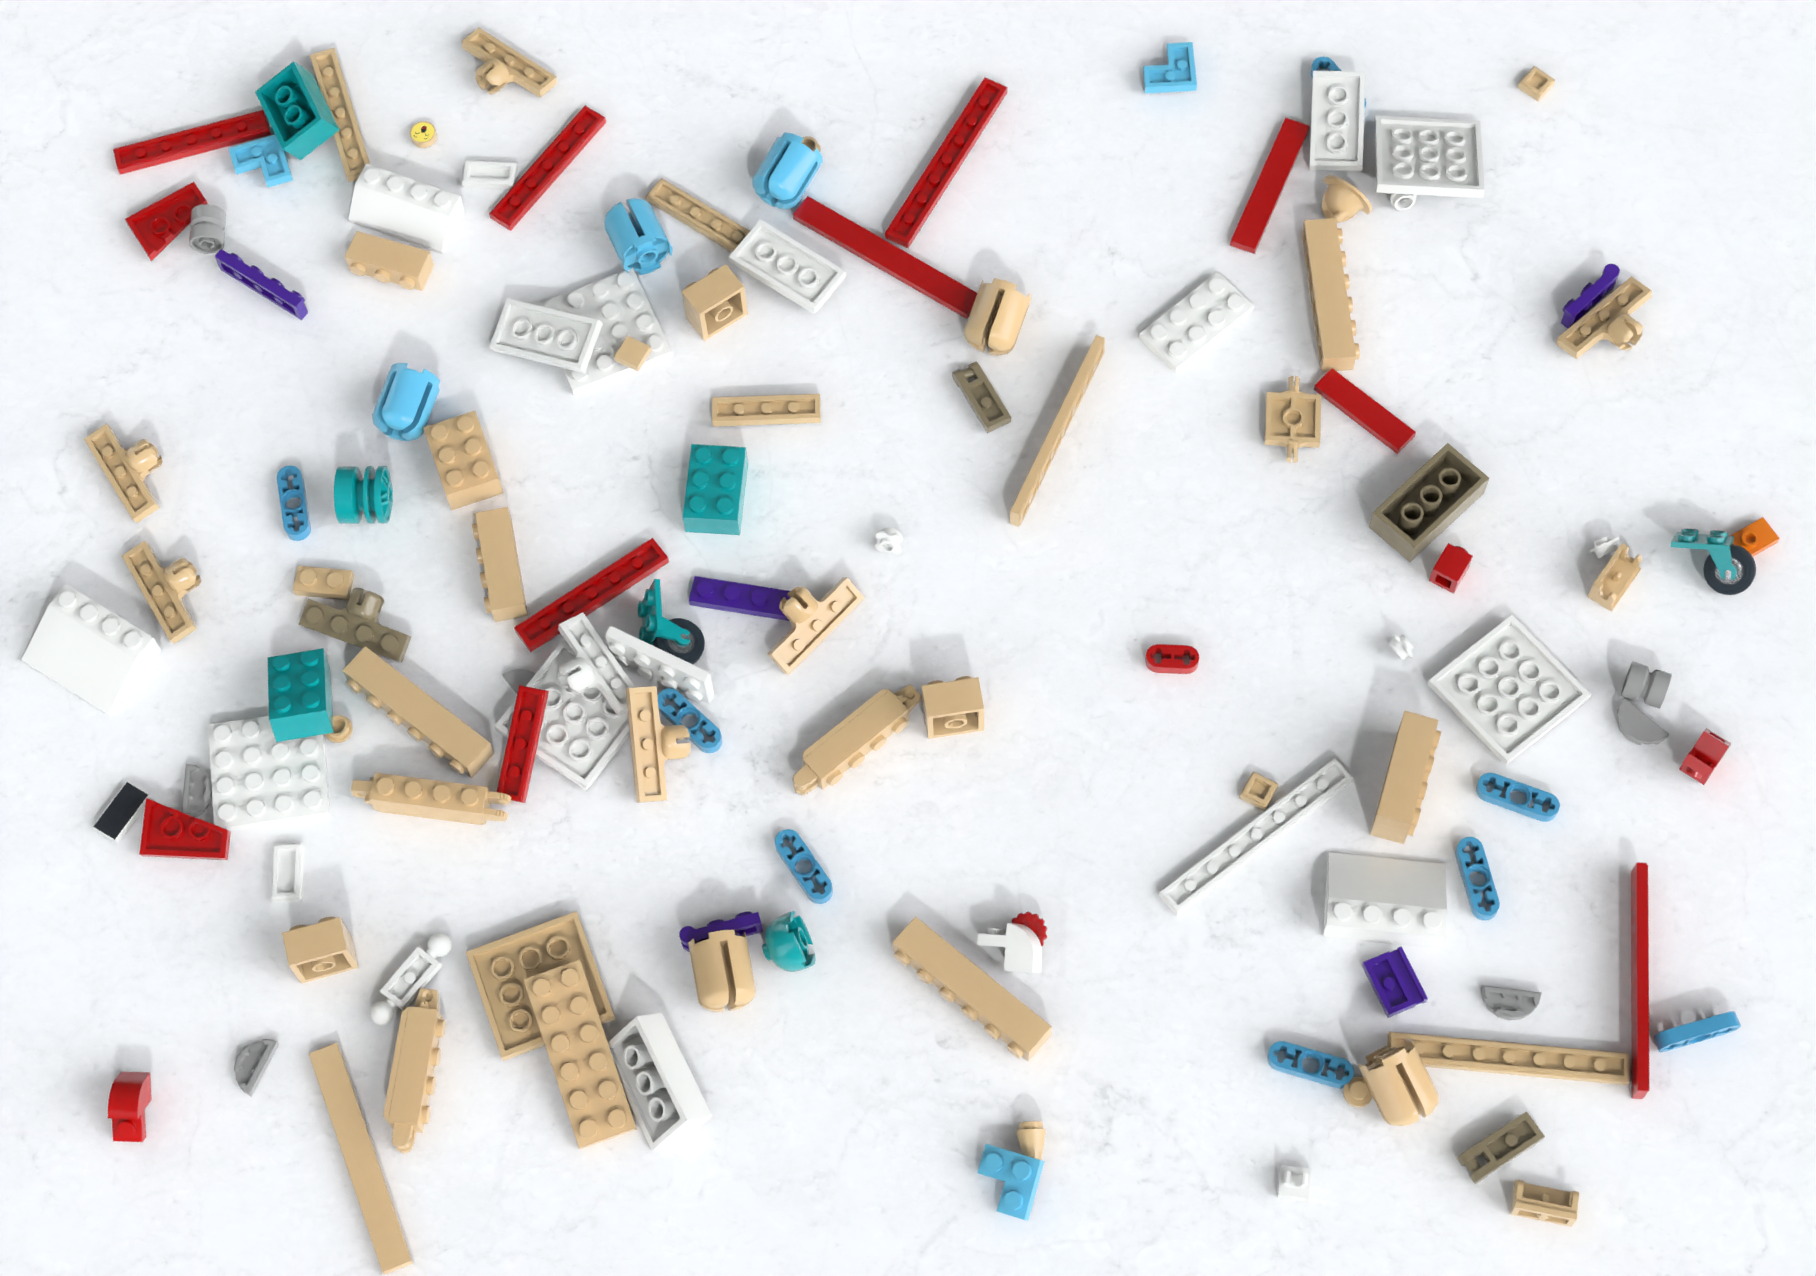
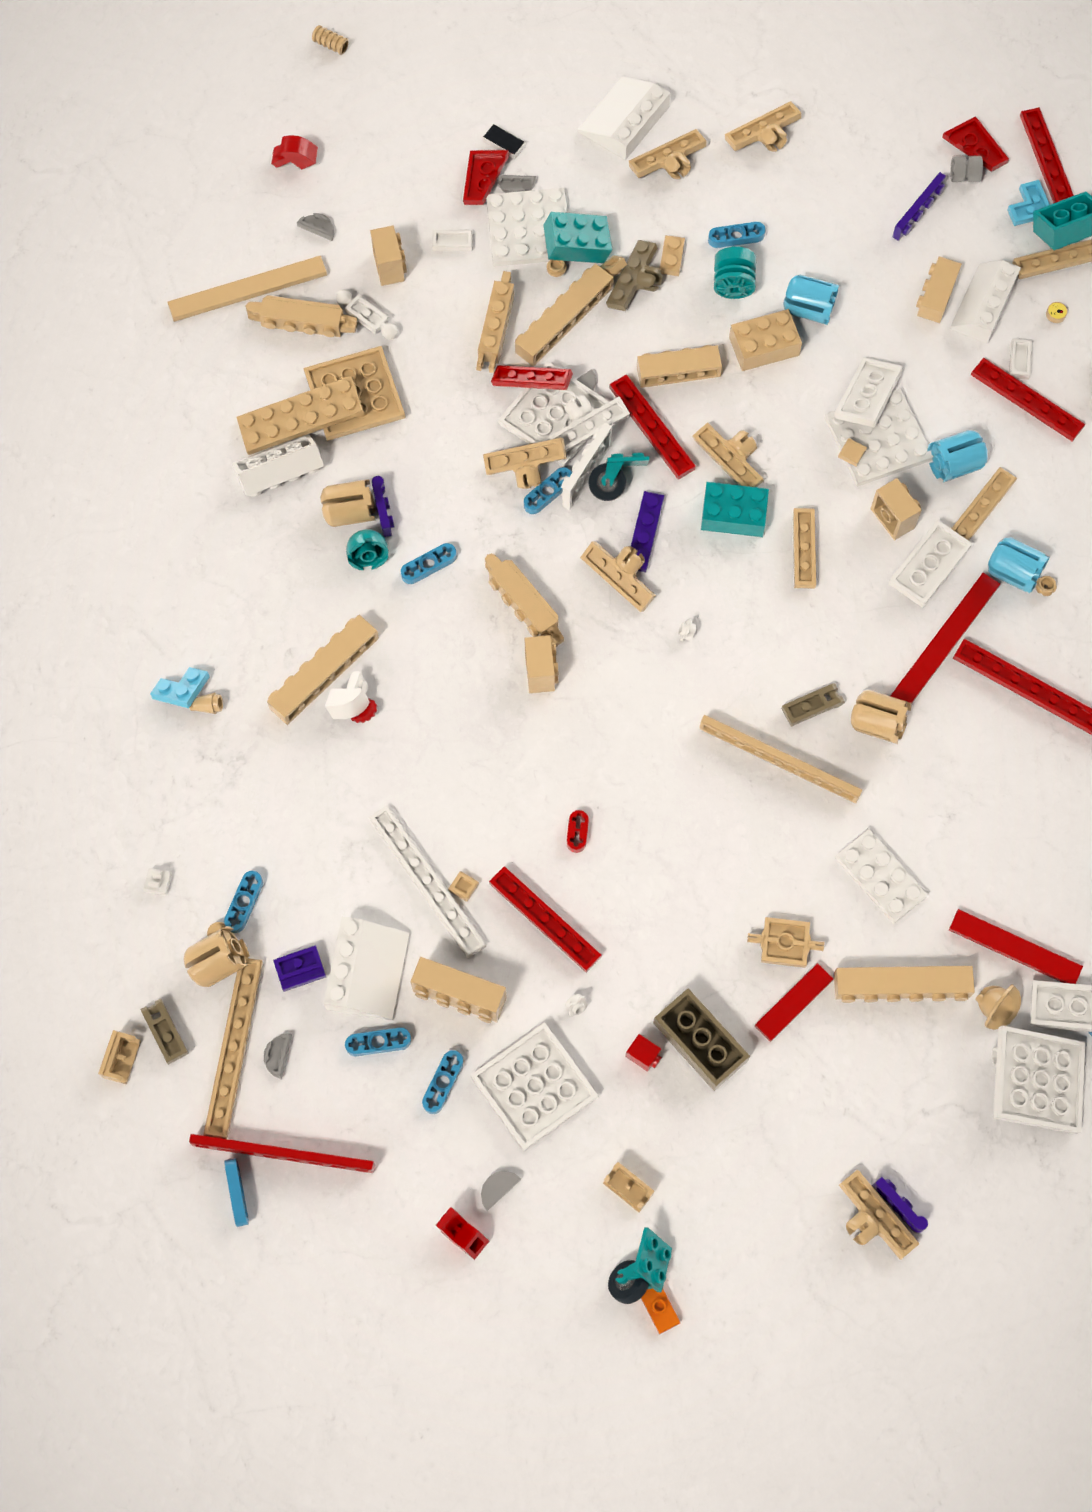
camera: 90 degrees right, 5 degrees up
white plate [1589,535,1620,559] -> none
light grey wheel [1621,661,1672,709] -> none
none -> red plate [489,866,602,973]
none -> tan plate [600,255,627,276]
none -> tan plate [692,422,764,487]

